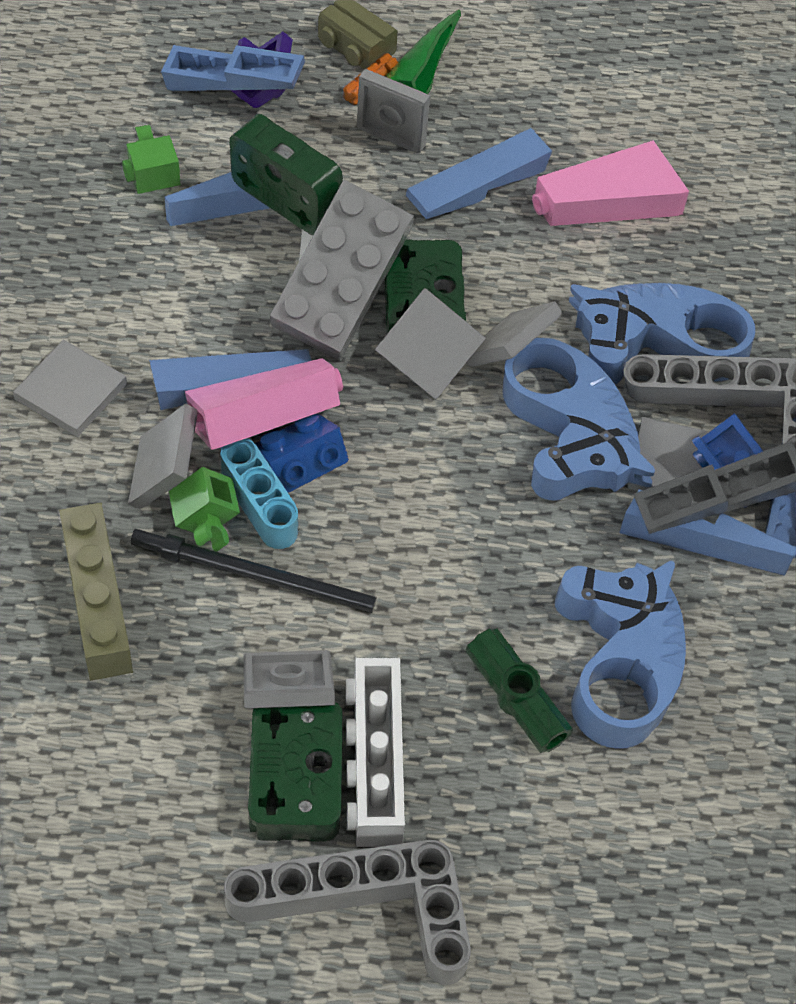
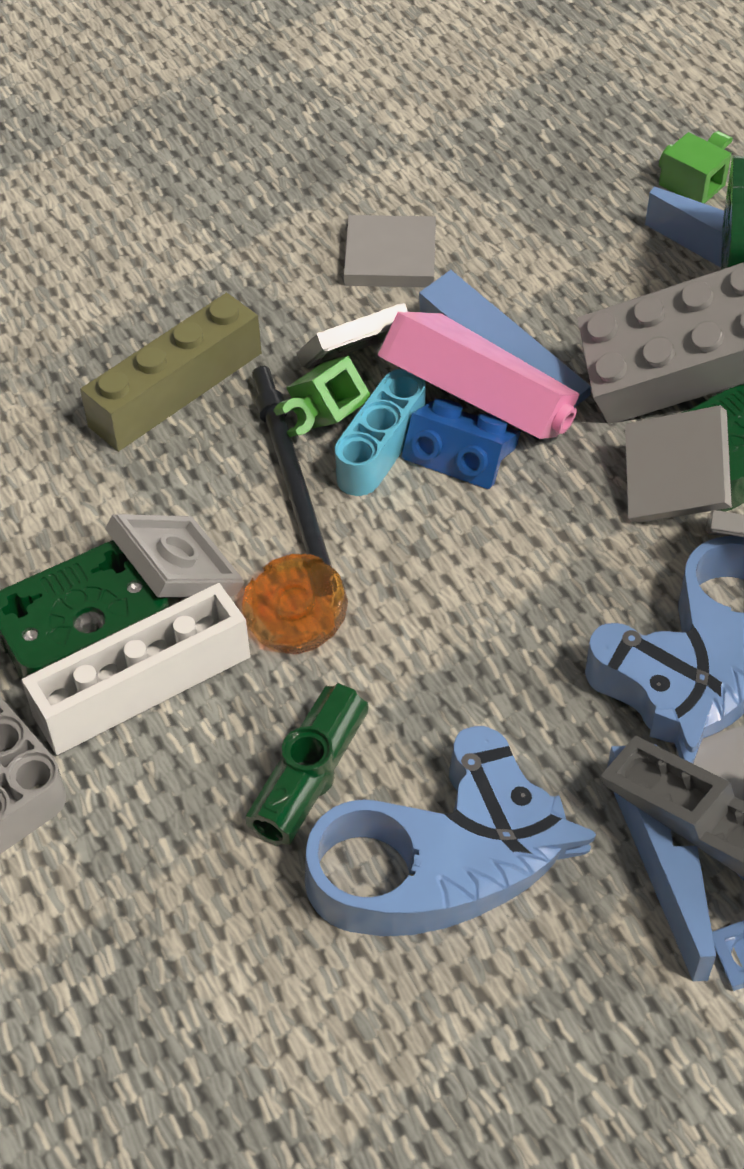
camera: 65 degrees right, 5 degrees down
none -> clear orange tile [242,554,348,654]

